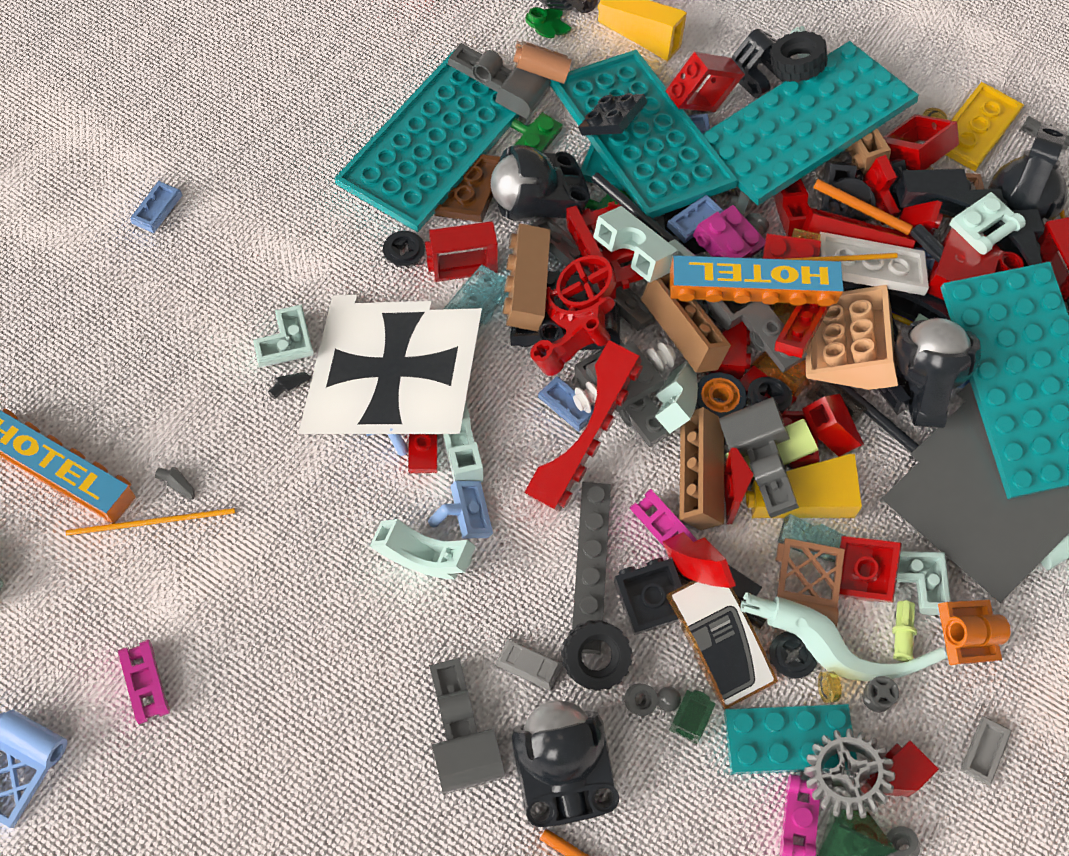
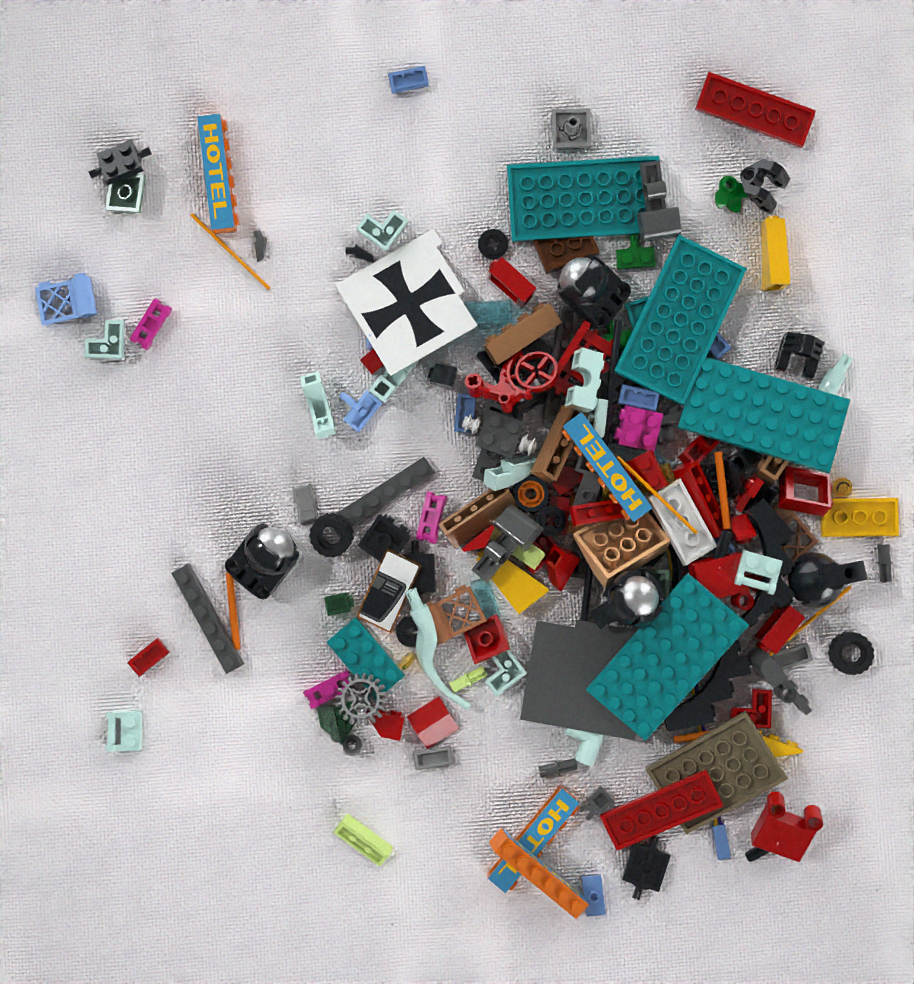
camera: 50 degrees right, 25 degrees up
dark grey plate [429,658,505,795] -> none
nougat piece [513,40,572,84] -> none
red arch [524,340,643,512] -> none
black plate [578,93,648,136] -> none
dark grey plate [624,683,681,716] -> none
red slope [662,532,736,588] -> none
red window [665,52,745,112] -> none
black tyre [770,31,828,82] -> none
dark grey wheel [862,676,899,713] -> none
orange plate [938,600,1011,665] -> none
none -> light aqua brick [84,320,125,359]
none -> red slope [407,696,460,749]
none -> black slope [427,363,458,390]
none -> light grey plate [551,108,591,149]

